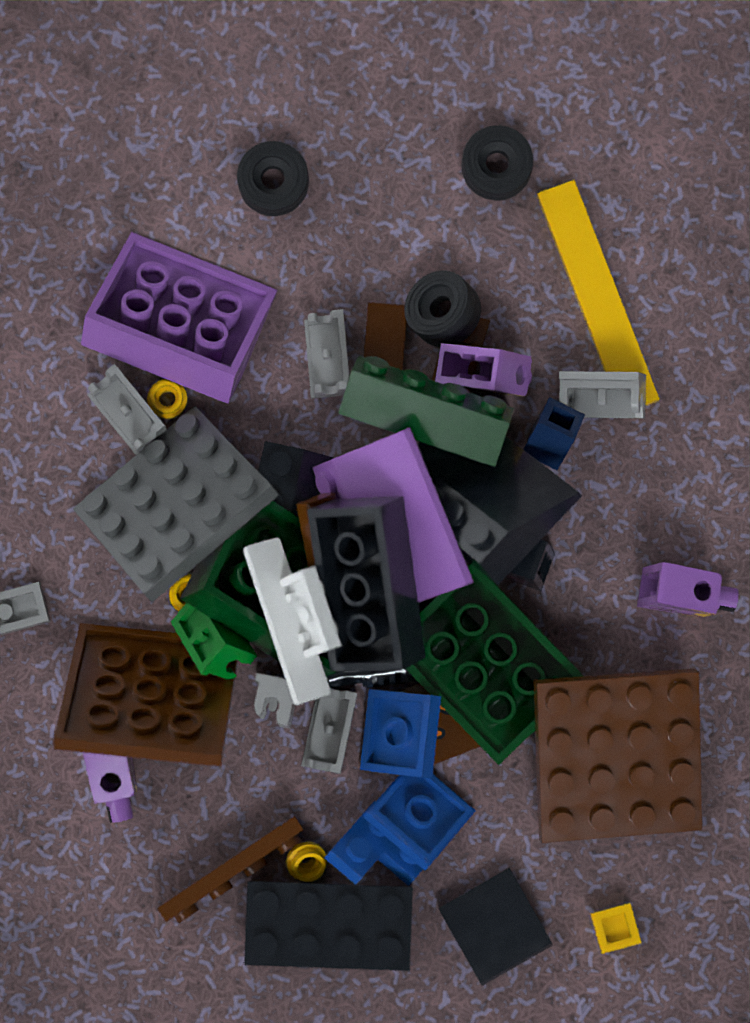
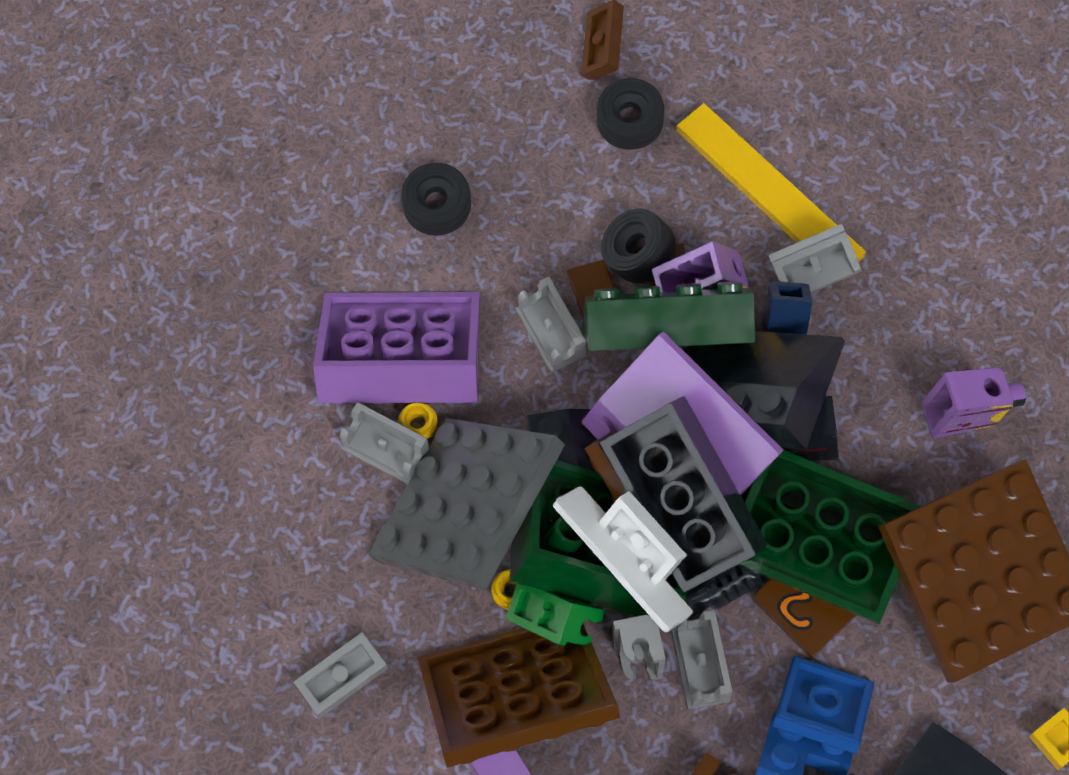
camera: 20 degrees left, 15 degrees down
blue plate [360,689,441,779] -> none
none -> reddish brown plate [581,0,624,80]

